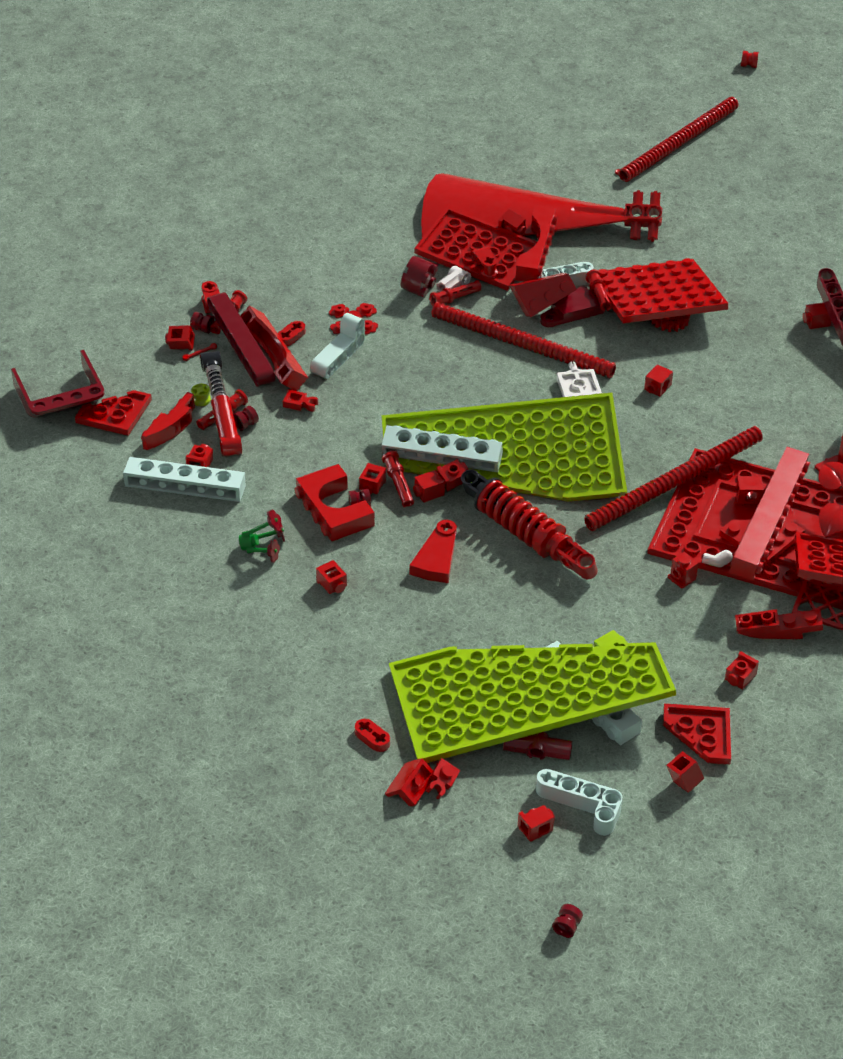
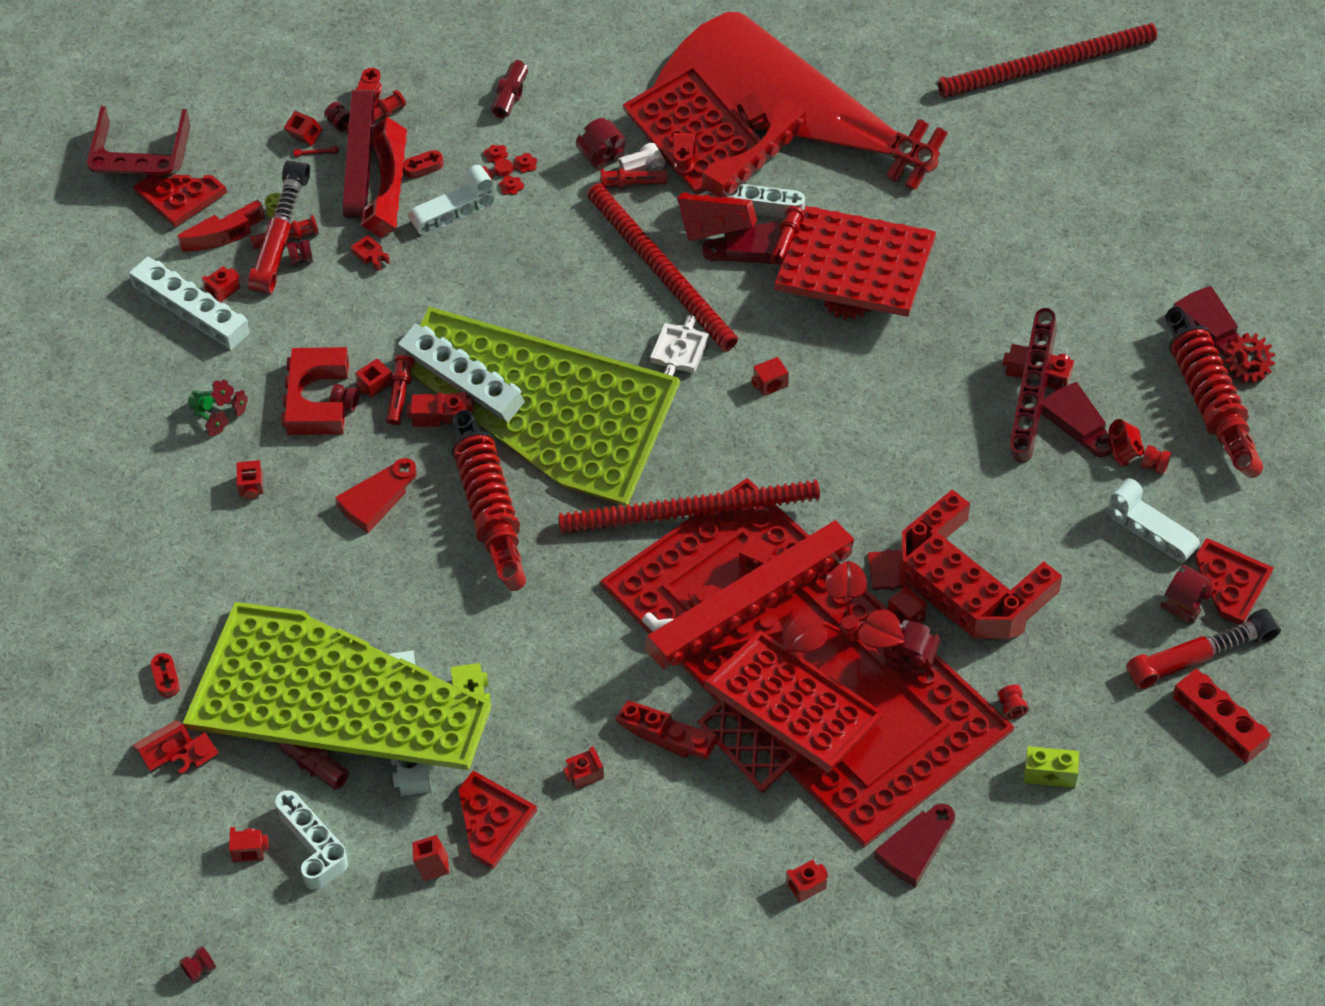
camera: 30 degrees right, 10 degrees up
red brick [667,552,699,589] -> none
none -> dark red piece [491,60,528,119]

